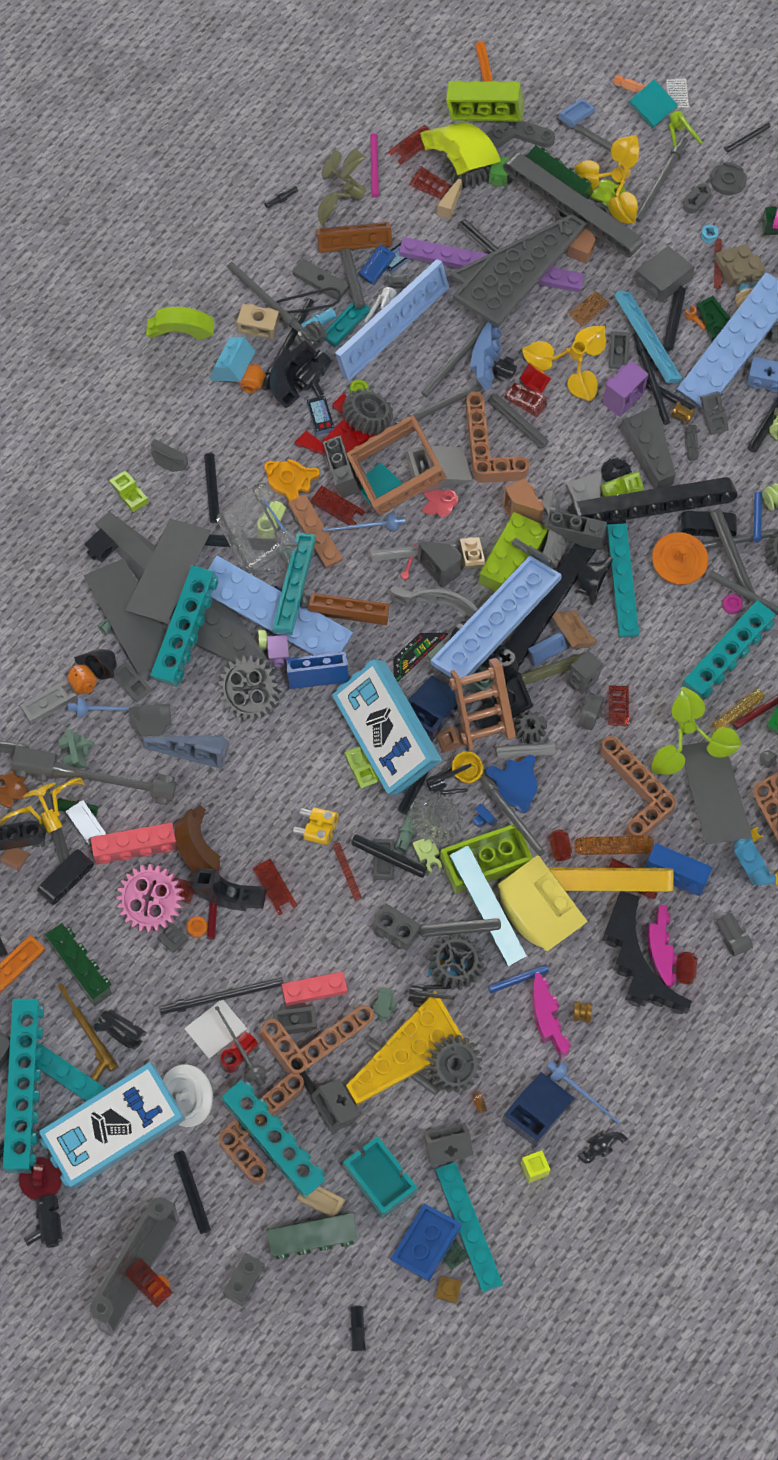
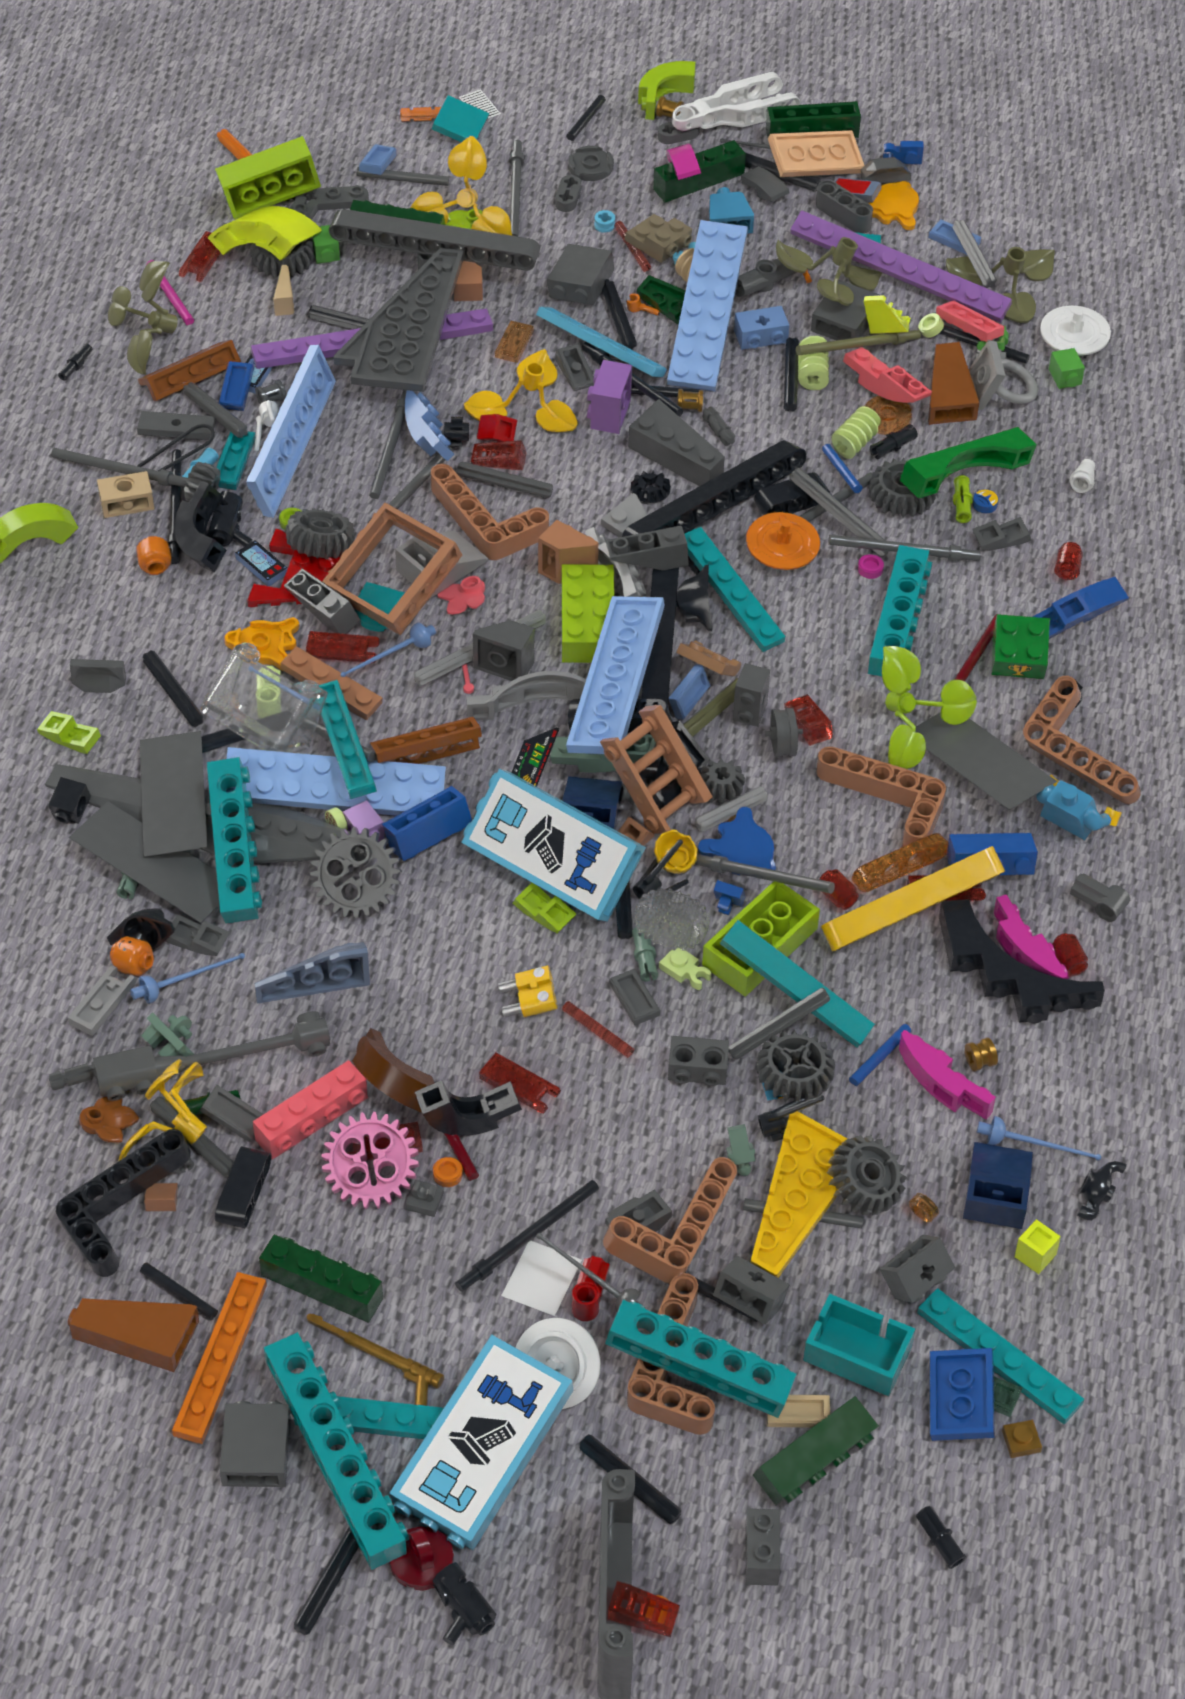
camera: 25 degrees left, 15 degrees down
black piece [94,1009,147,1050] -> none
dark grey slope [129,704,172,736] -> none
medium azure slope [210,337,256,382] -> none
coral plate [282,972,348,1006] -> none
black axle [351,834,427,878] -> none
clear red slope [409,165,451,200] -> none
tan slope [460,537,485,569] -> none
light yellow slope [498,855,588,951] -> none
dark grey piece [512,538,552,567] -> none
lime slope [600,471,644,497] -> none
lime plant [668,111,703,147] -> none
dark grey slope [700,391,729,435] -> none
clear yellow pin [712,688,765,730] -> none
dark grey hinge [760,750,777,768] -> none

